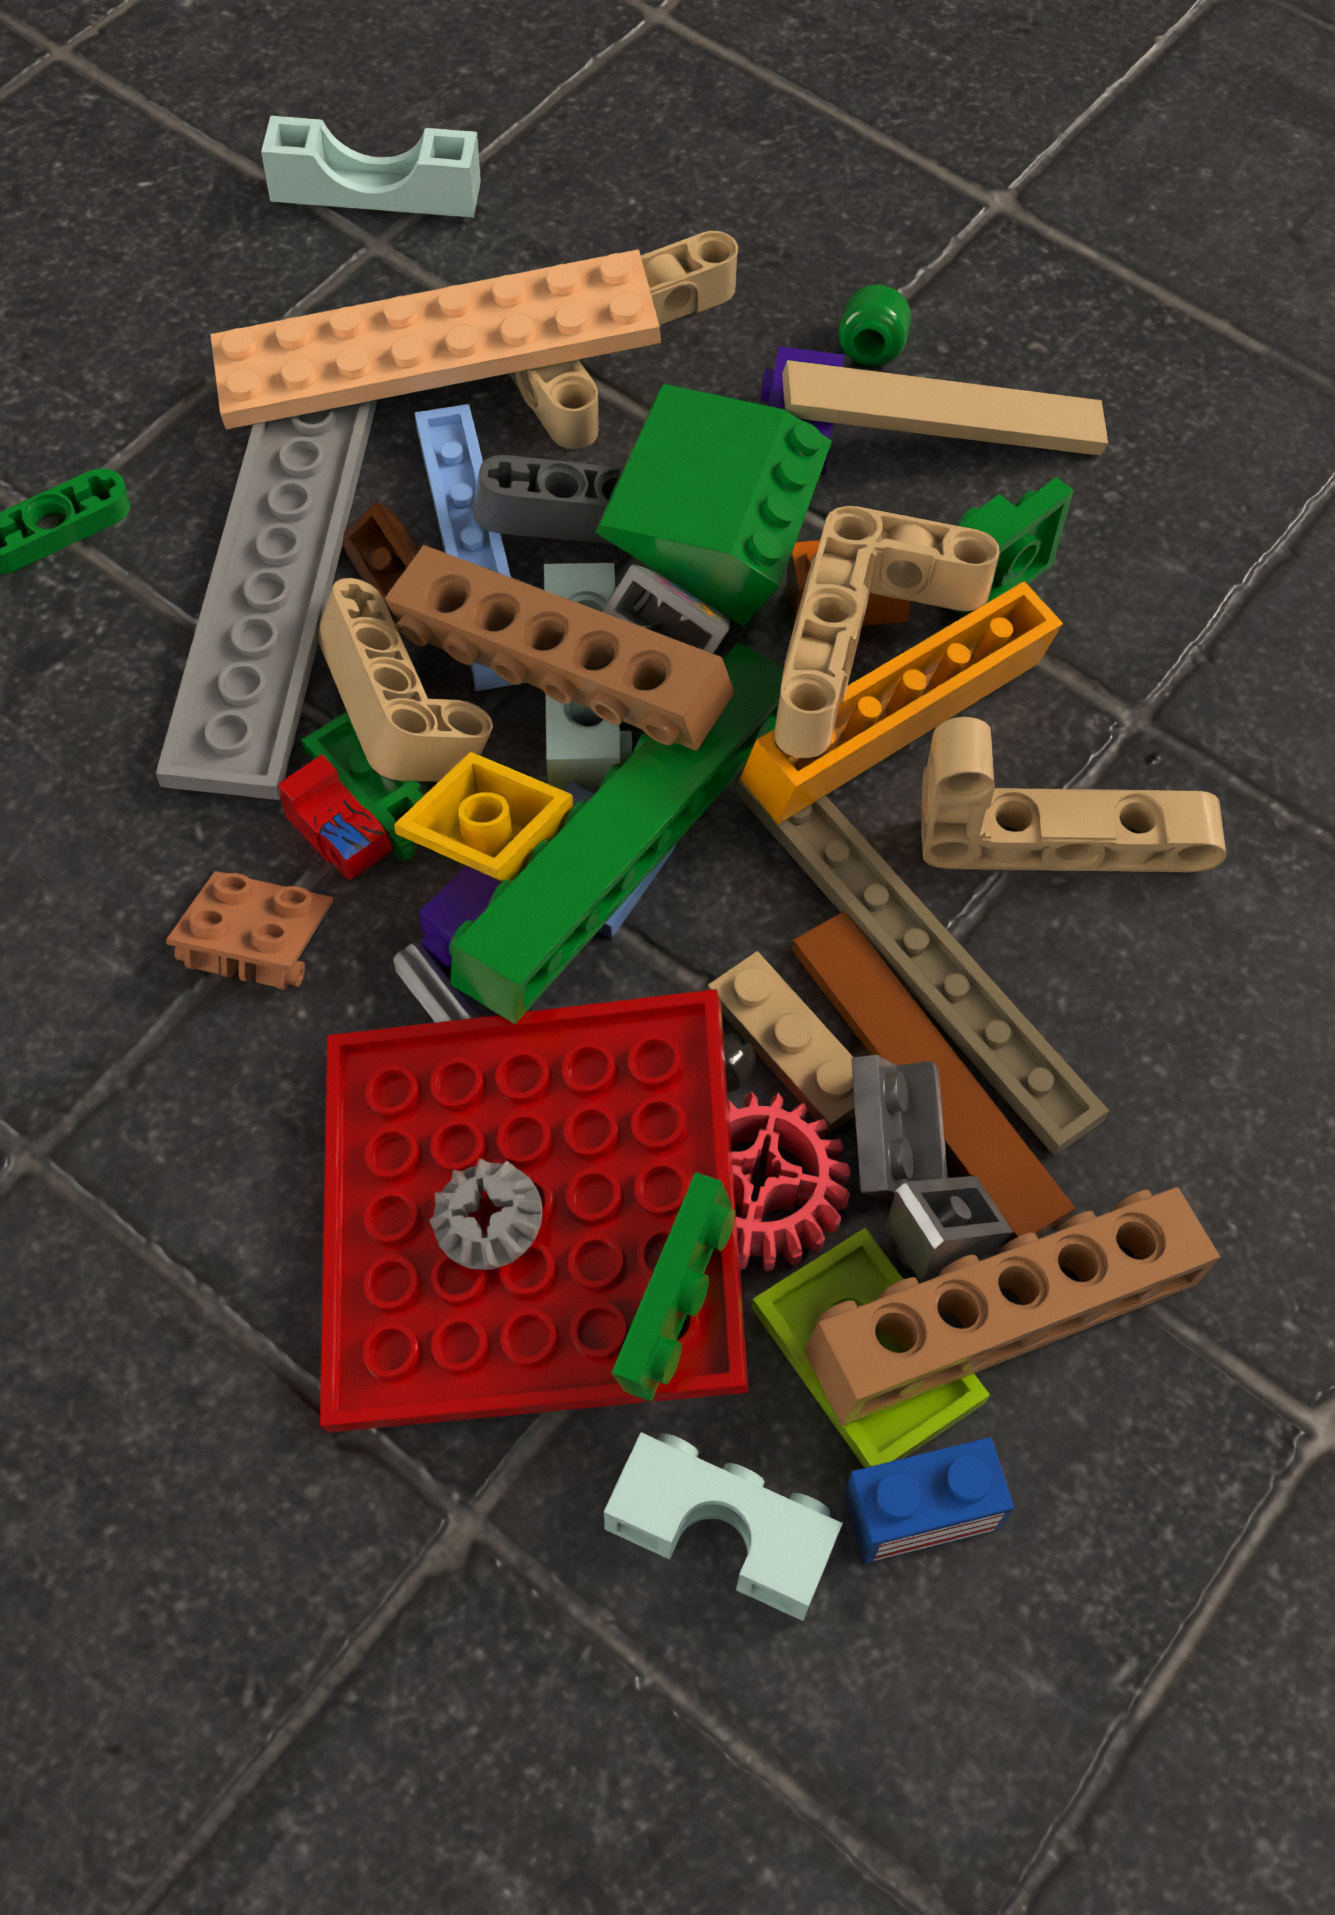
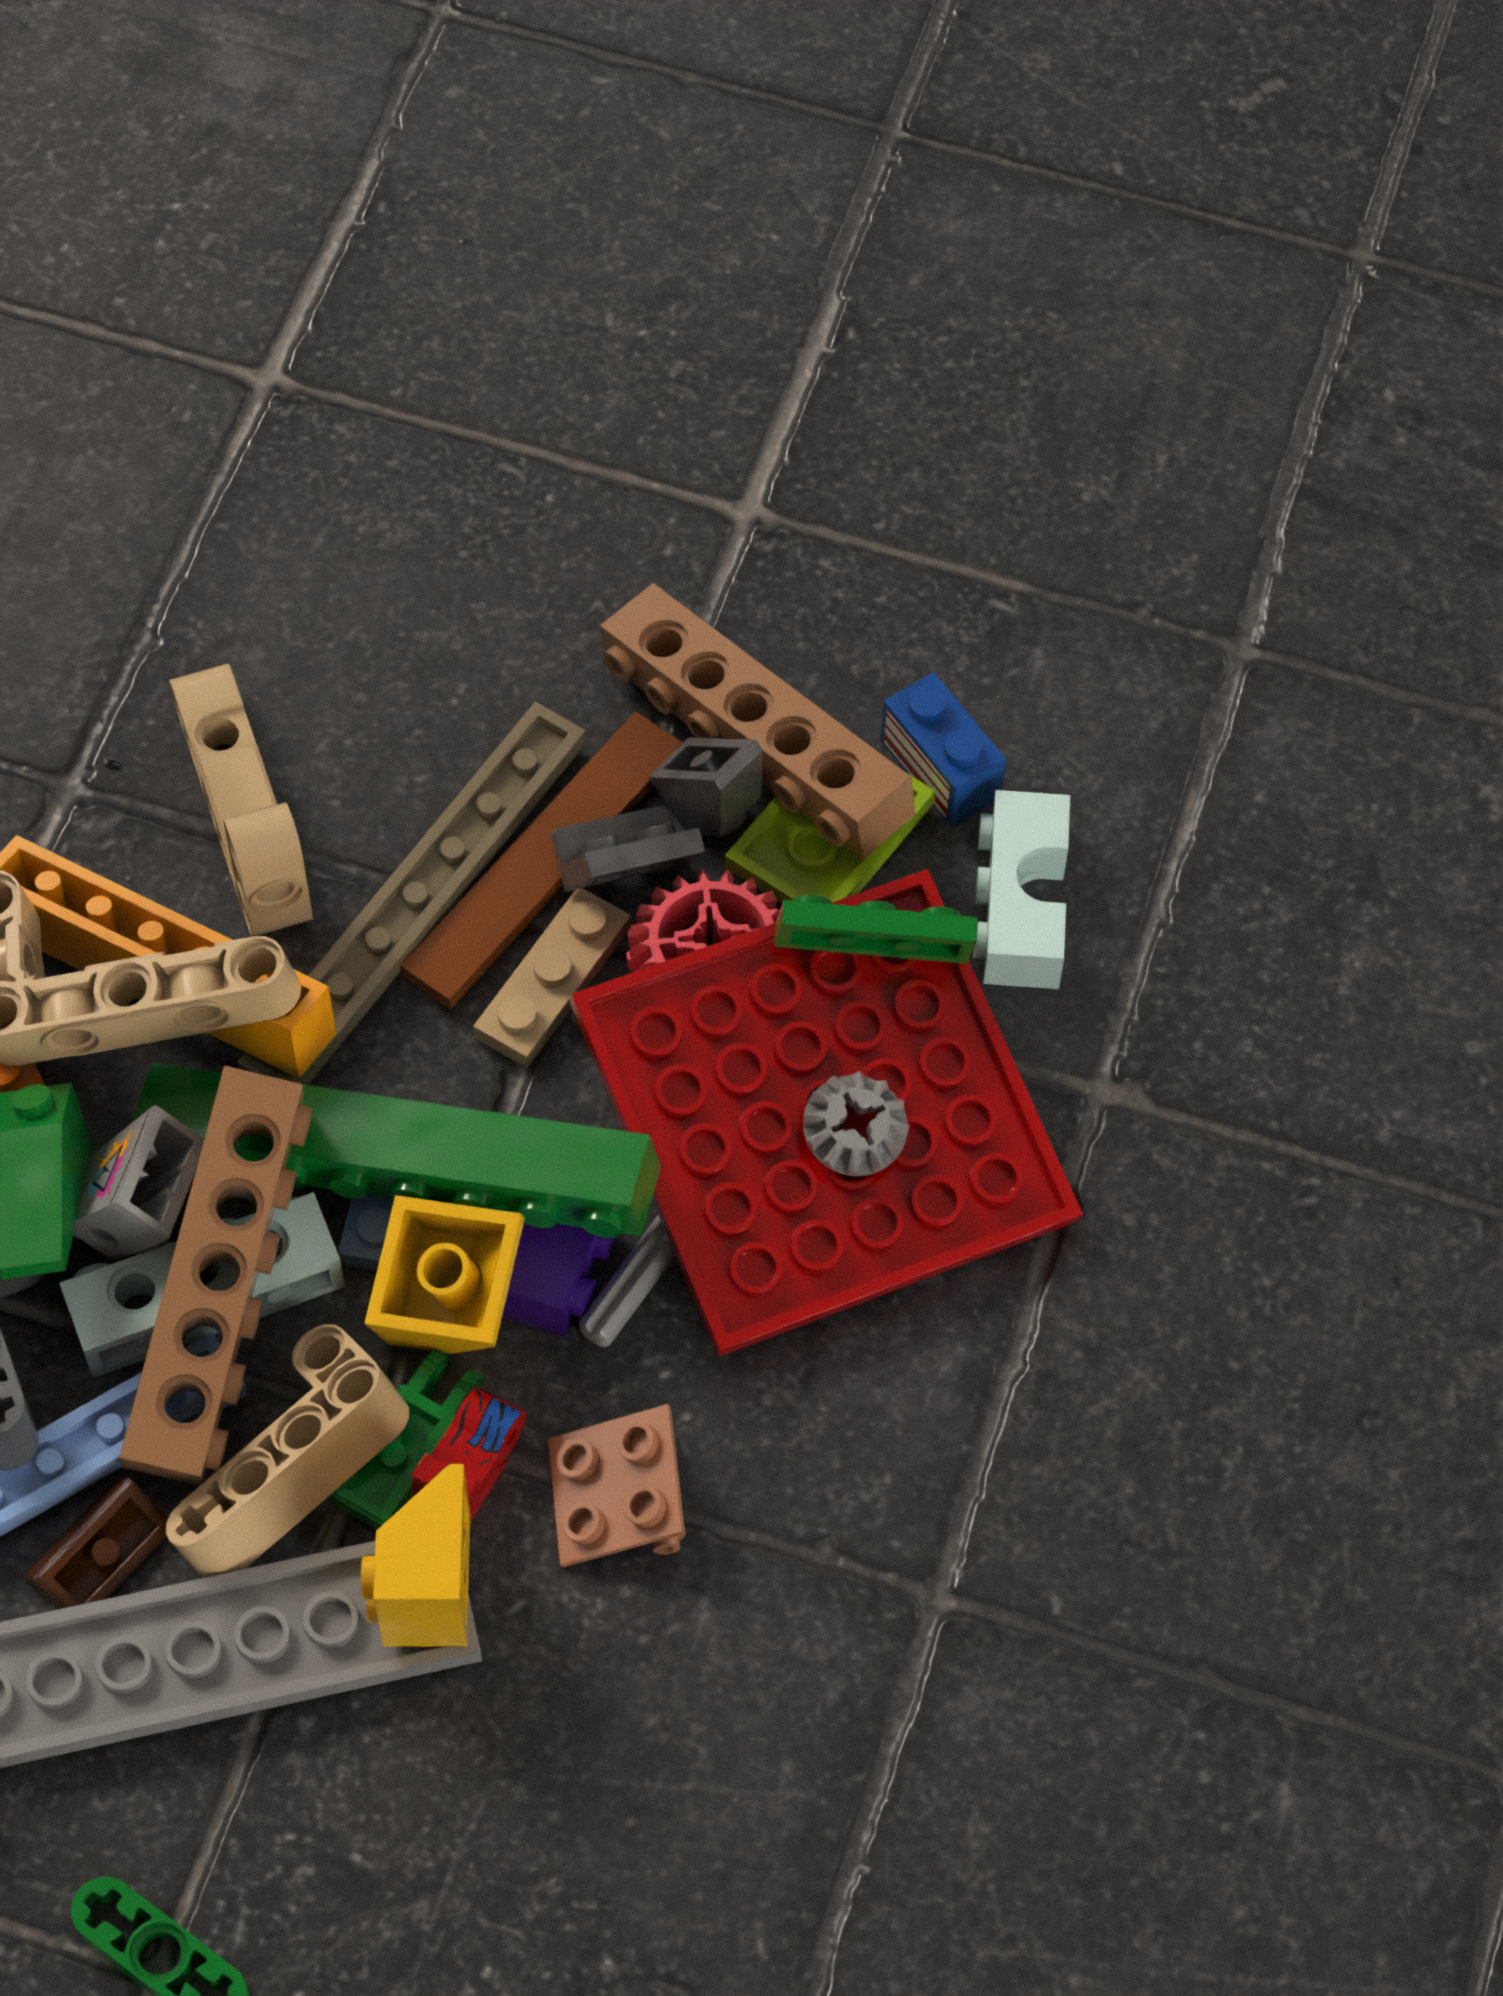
camera: 110 degrees left, 0 degrees up
none -> yellow slope [361,1464,471,1647]

